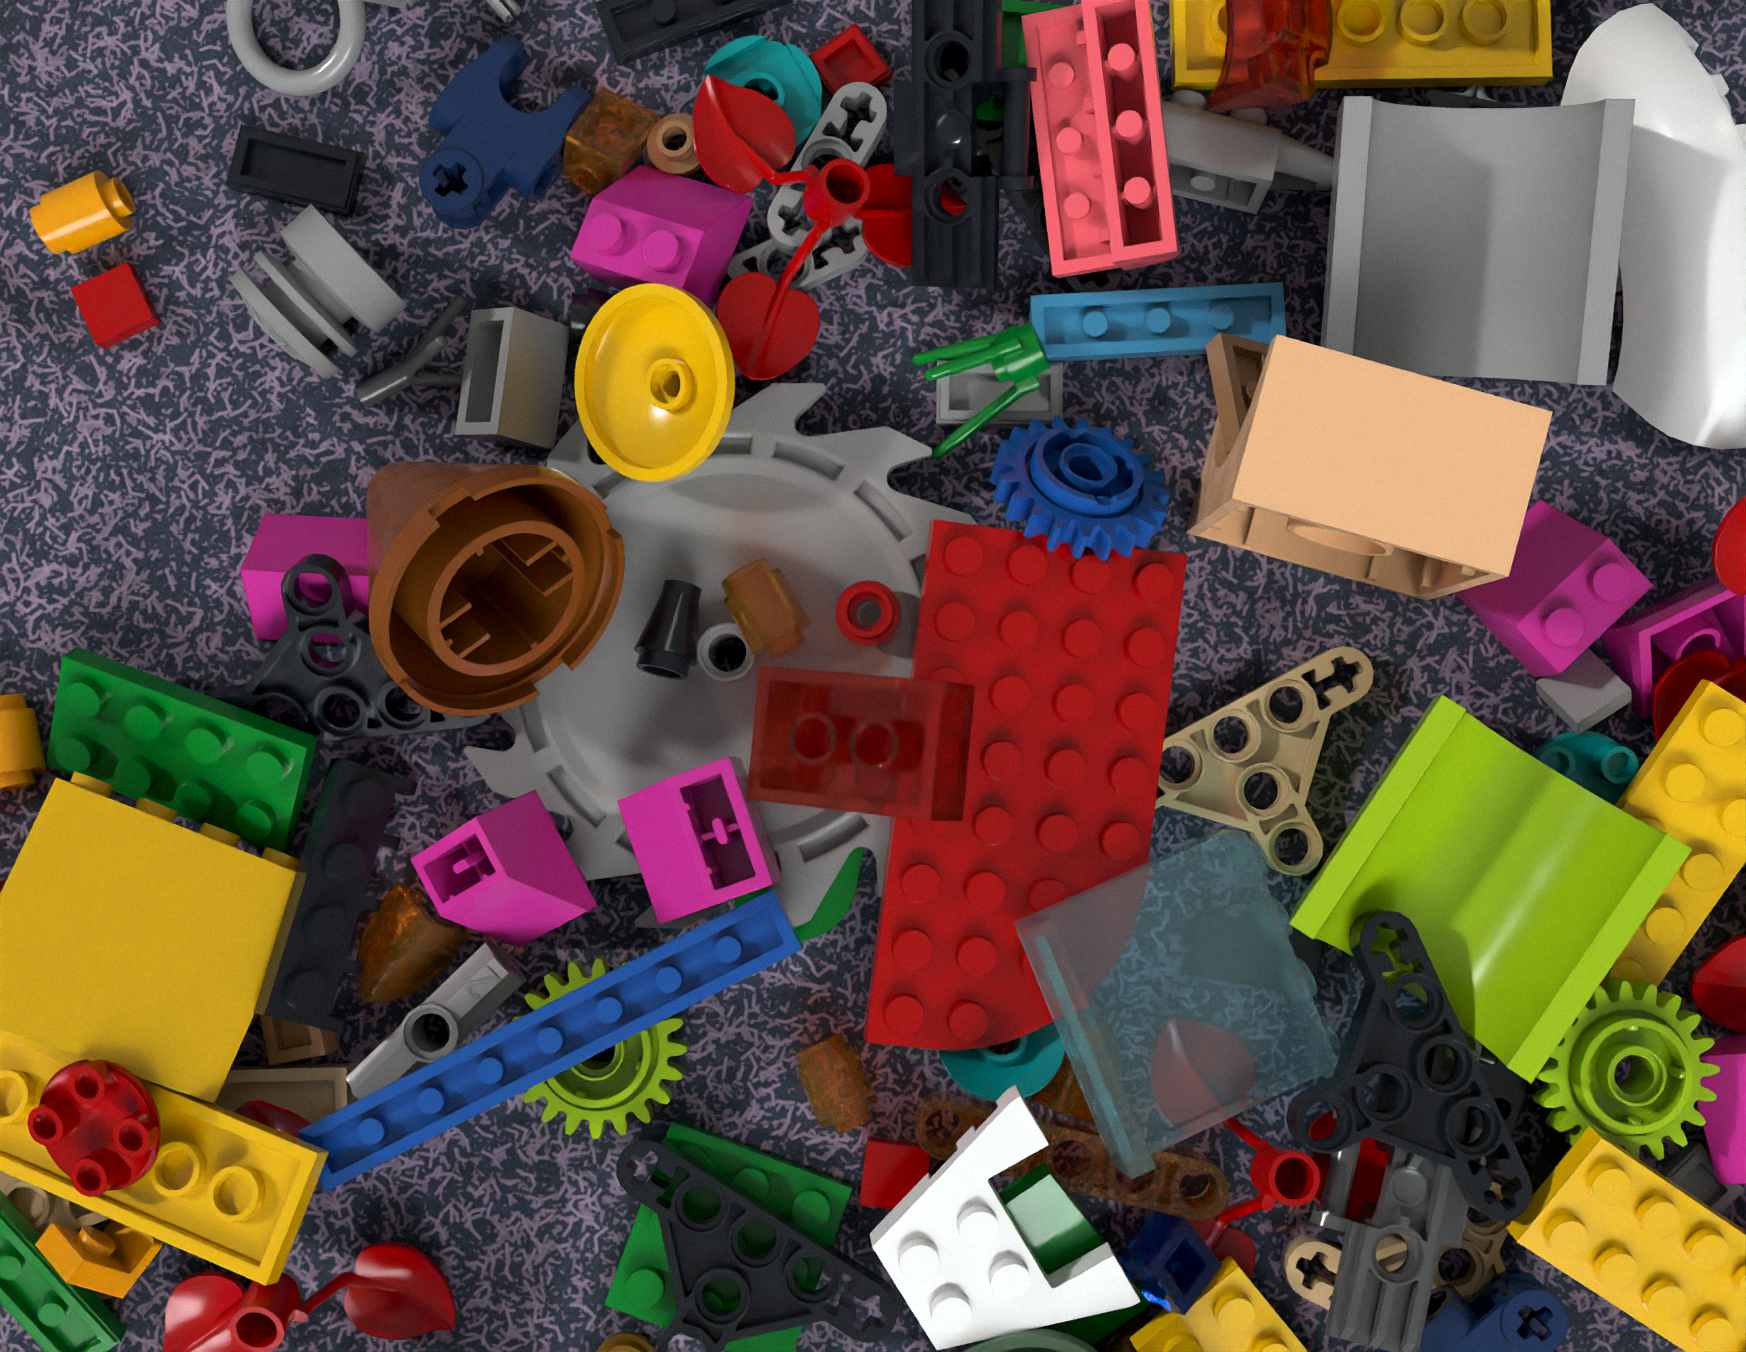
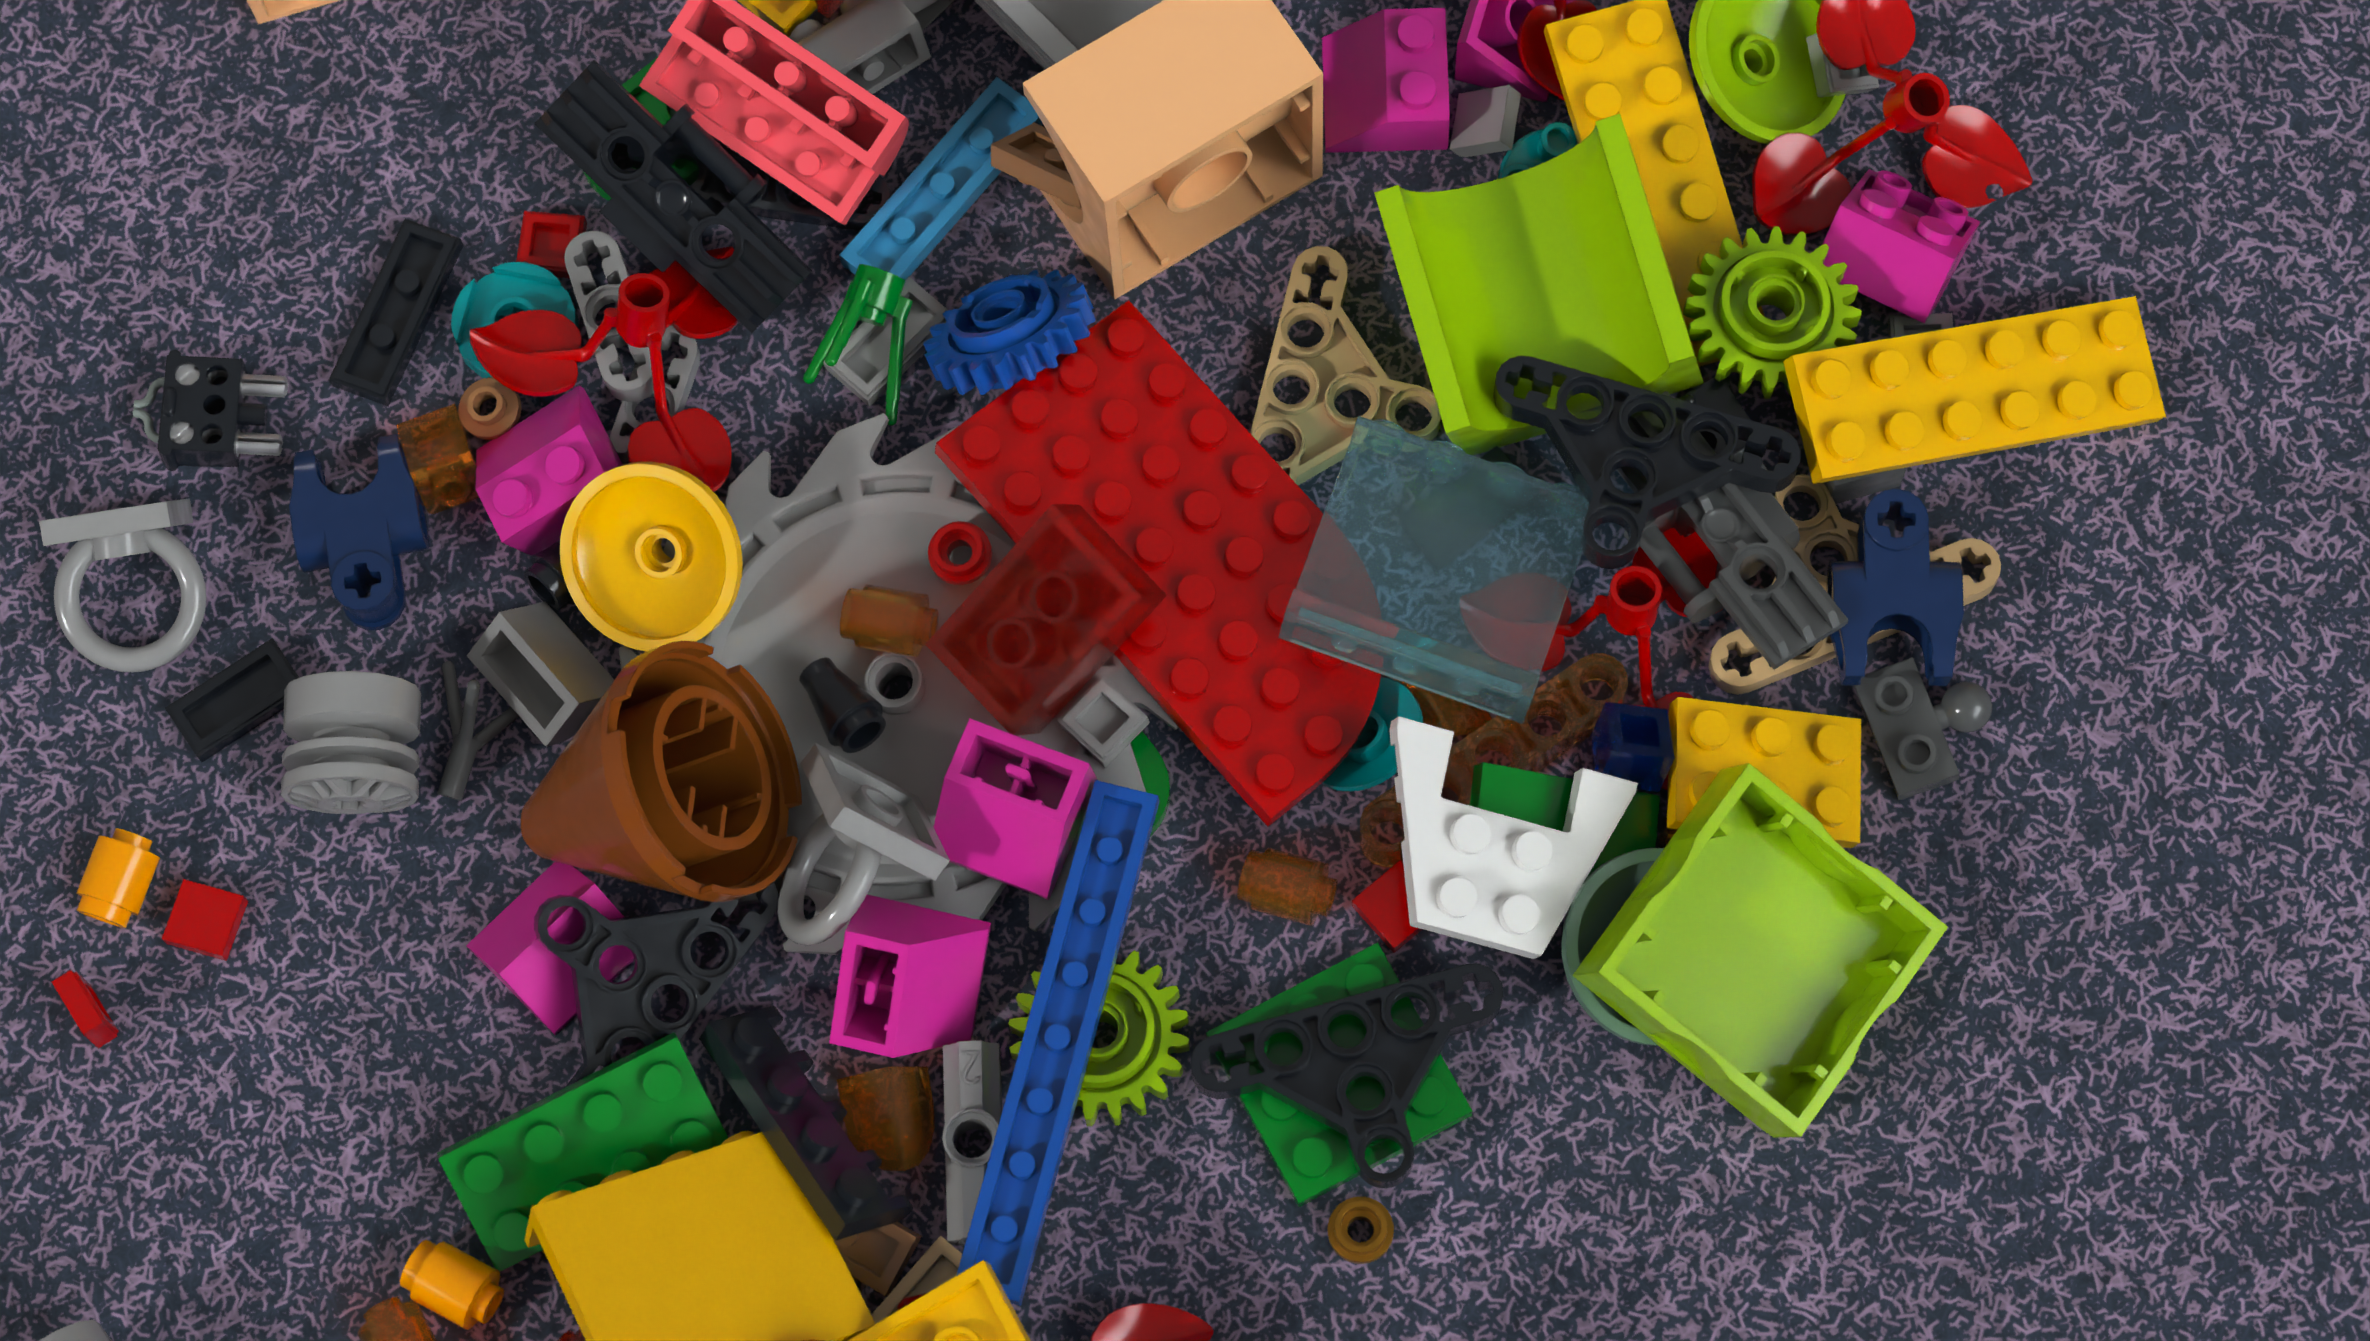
camera: 40 degrees left, 15 degrees down
none -> light grey tile [778,743,950,946]
none -> light grey tile [1057,675,1150,768]

